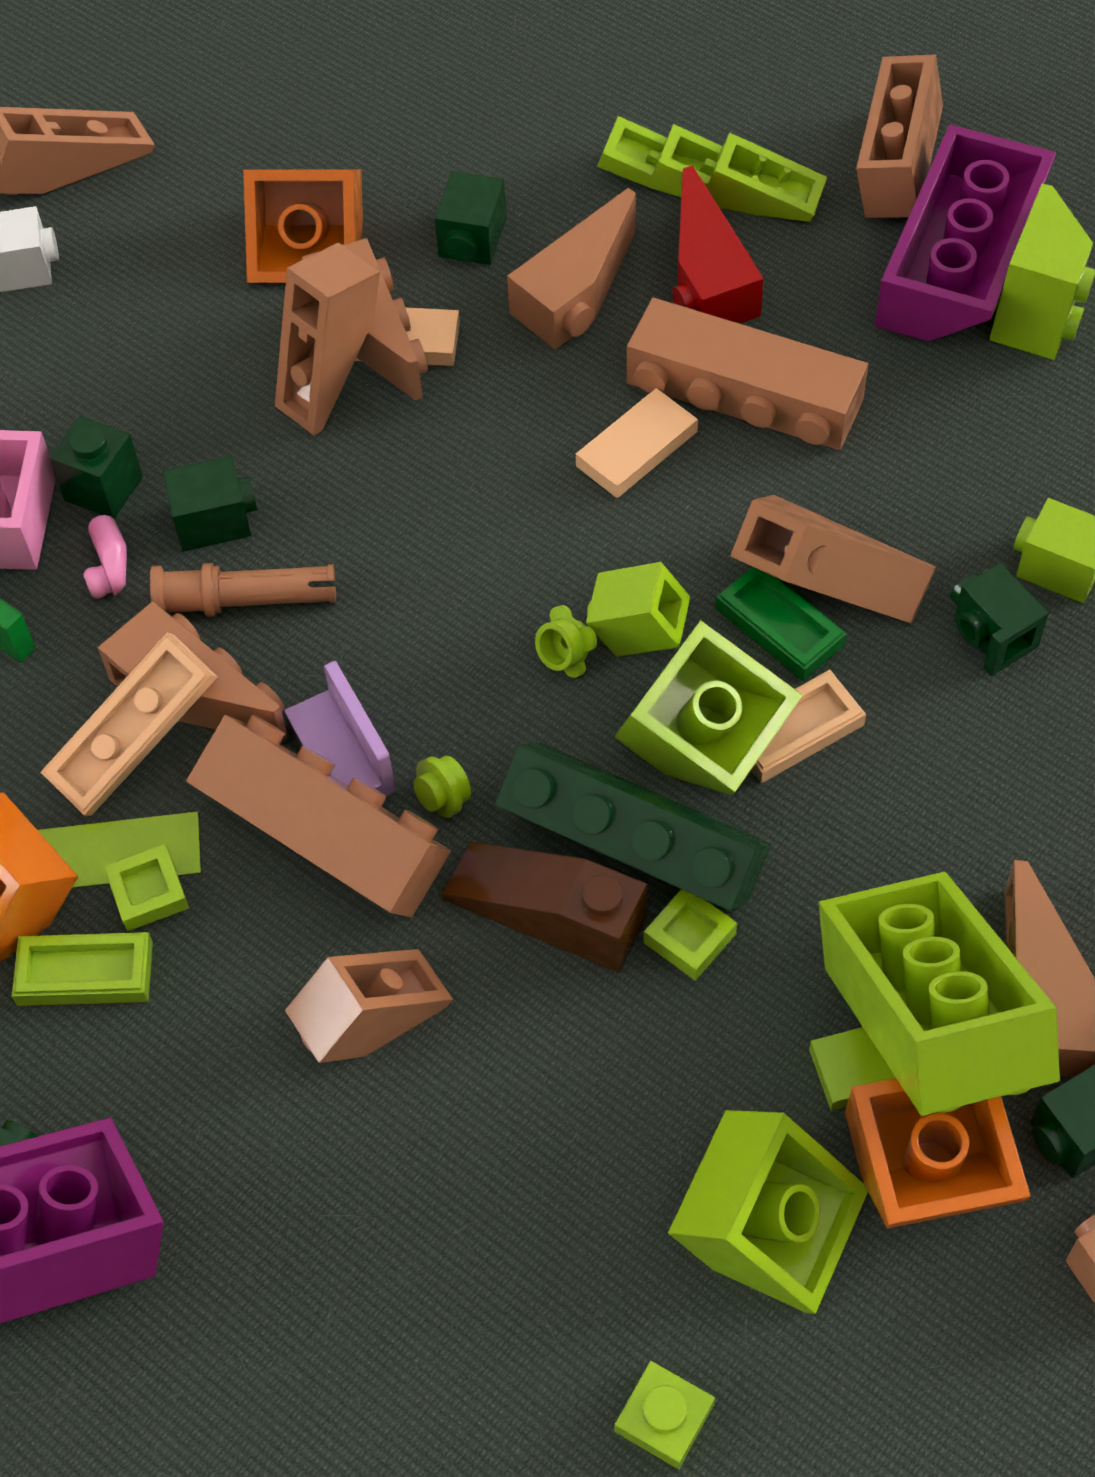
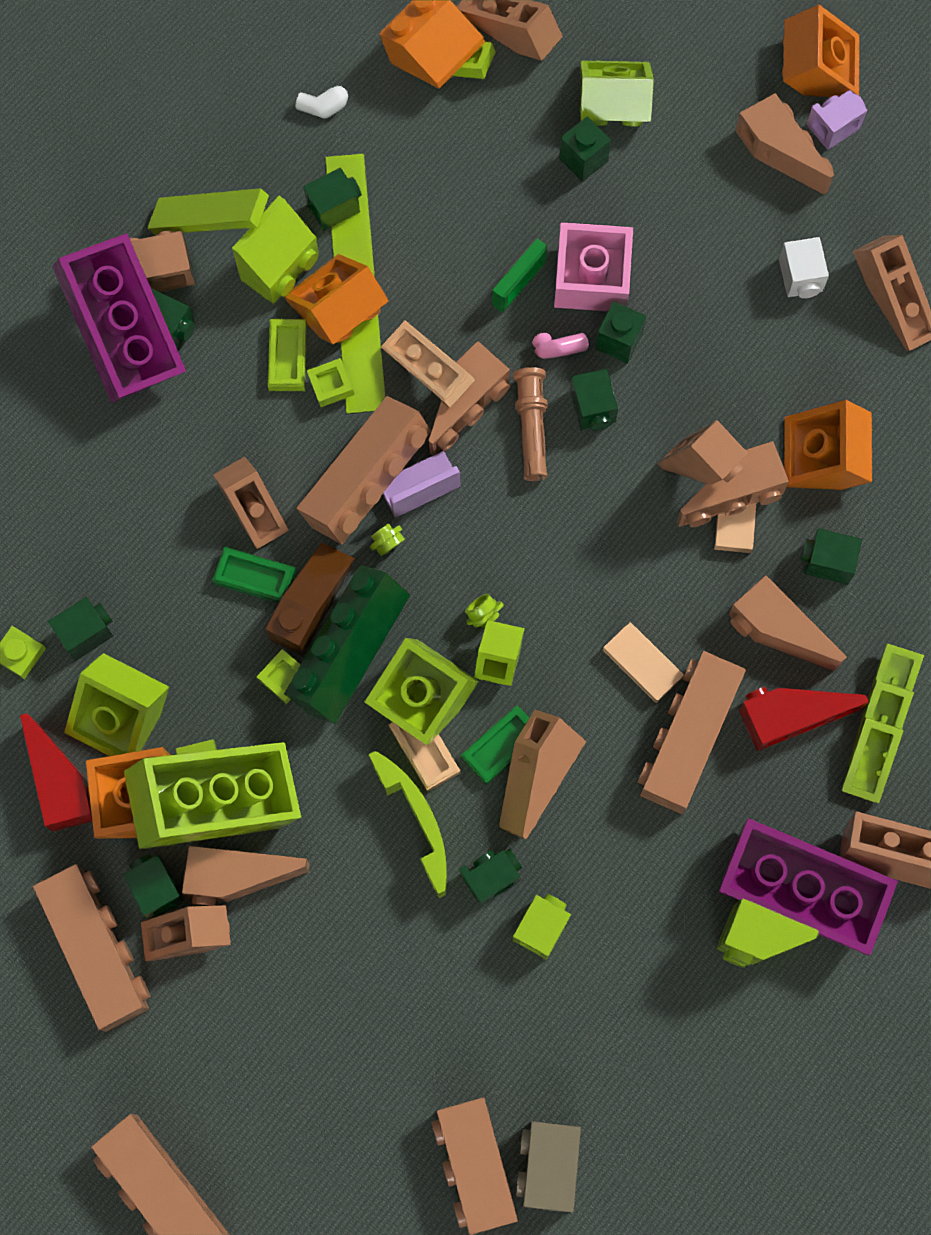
camera: 90 degrees right, 15 degrees up
none -> red slope [20,713,92,832]
none -> dark green brick [48,596,113,661]
none -> green tile [212,547,296,604]
none -> lime slope [369,751,447,899]

